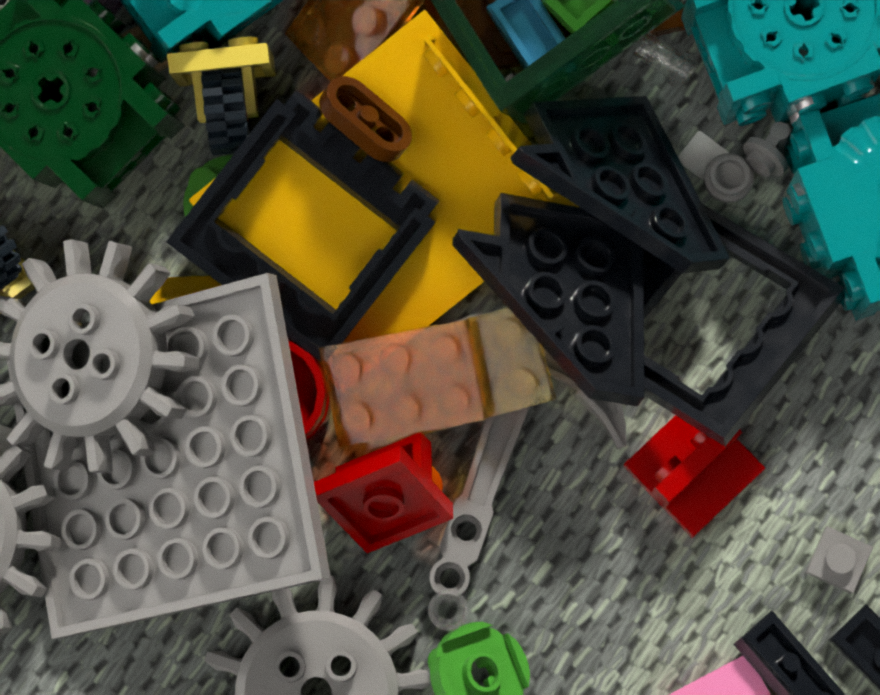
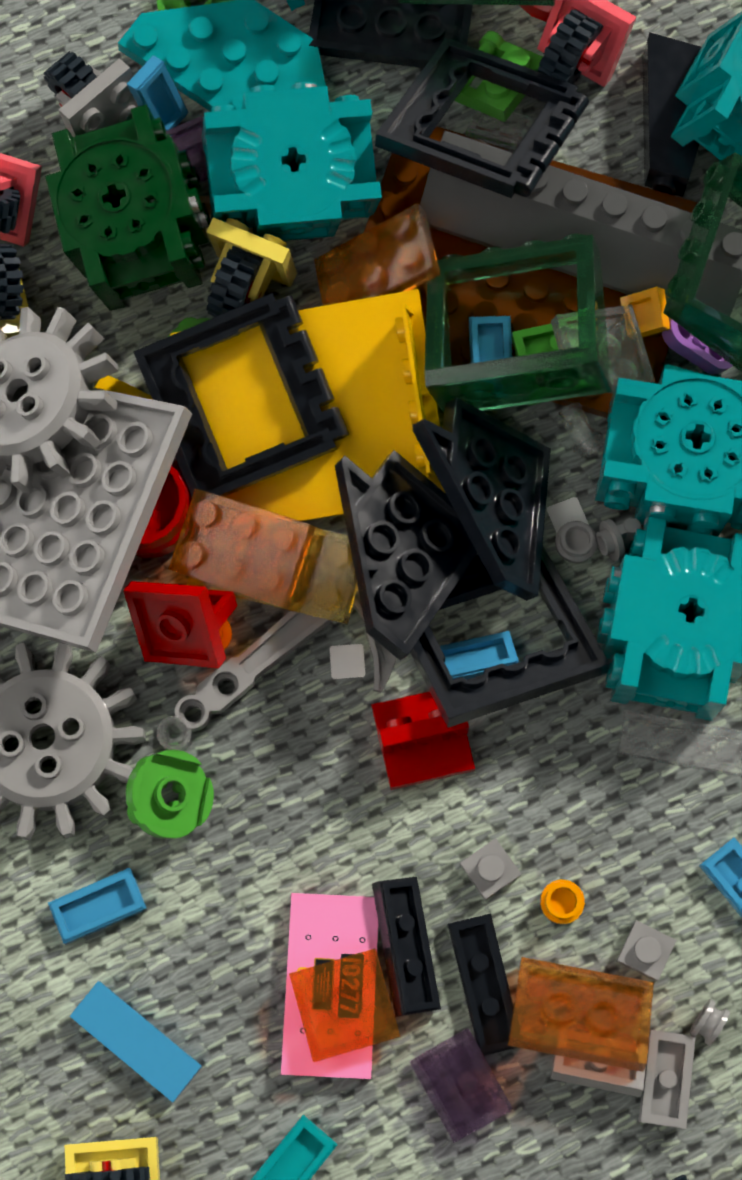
camera: 25 degrees right, 5 degrees down
reddish brown plate [319,76,412,162] -> none
none -> white sticker [330,644,365,679]
none -> dark azure tile [440,631,519,680]

